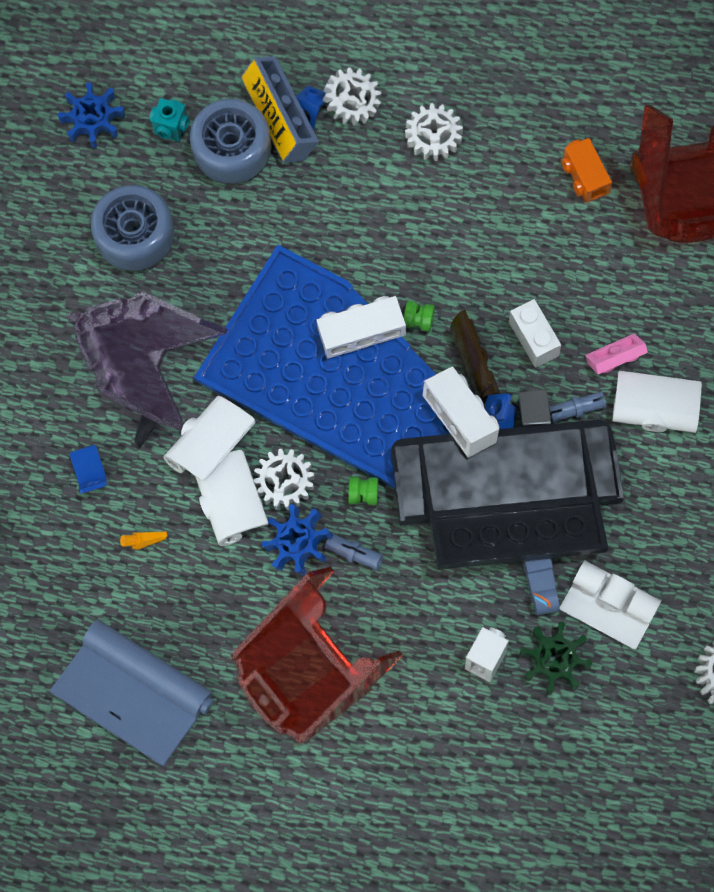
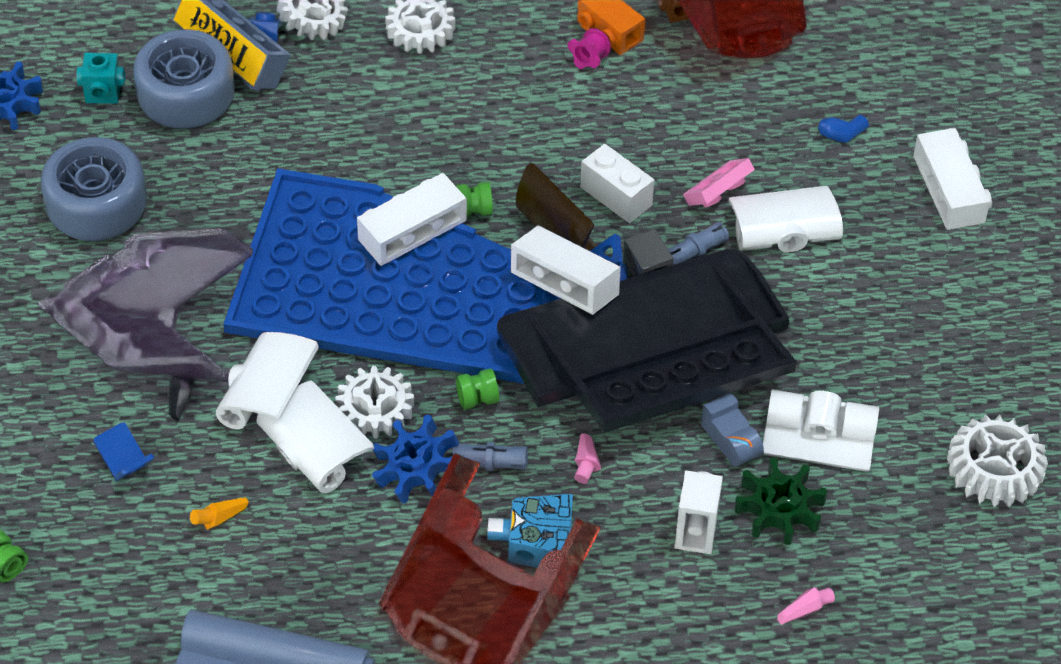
camera: 25 degrees left, 20 degrees down
none -> dark azure torso [487,494,573,574]
none -> dark pink brick [567,28,611,69]
none -> bright pink bar [574,433,601,484]
none -> bright pink bar [777,587,835,625]

